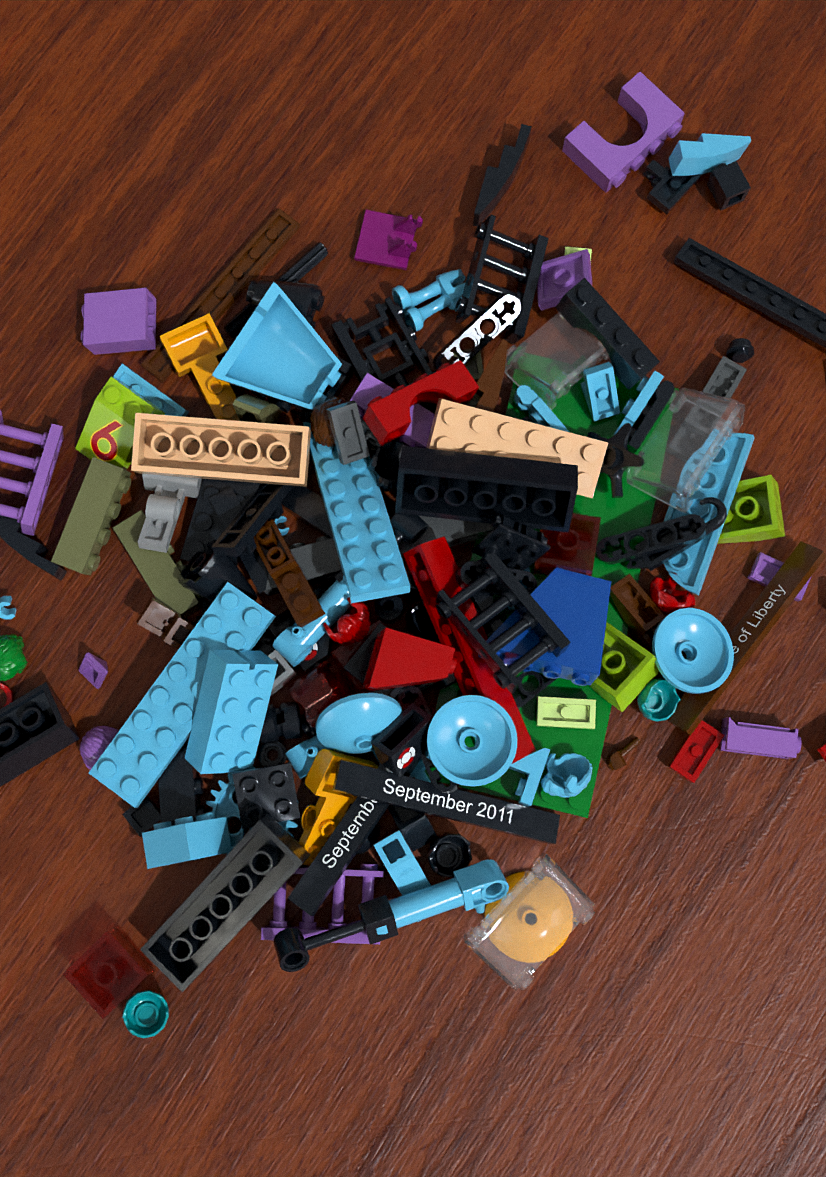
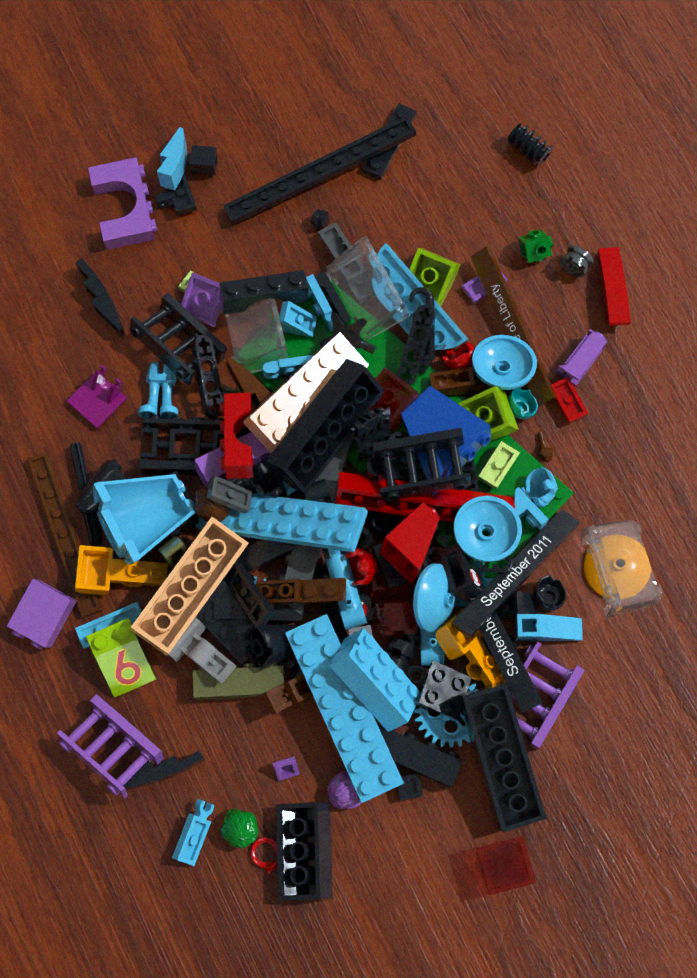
camera: 60 degrees left, 5 degrees down
olive brick [51,457,131,576] -> none
teal hair [122,990,169,1038] -> none
medium azure brick [142,813,232,869] -> none
piece [274,859,509,972] -> none

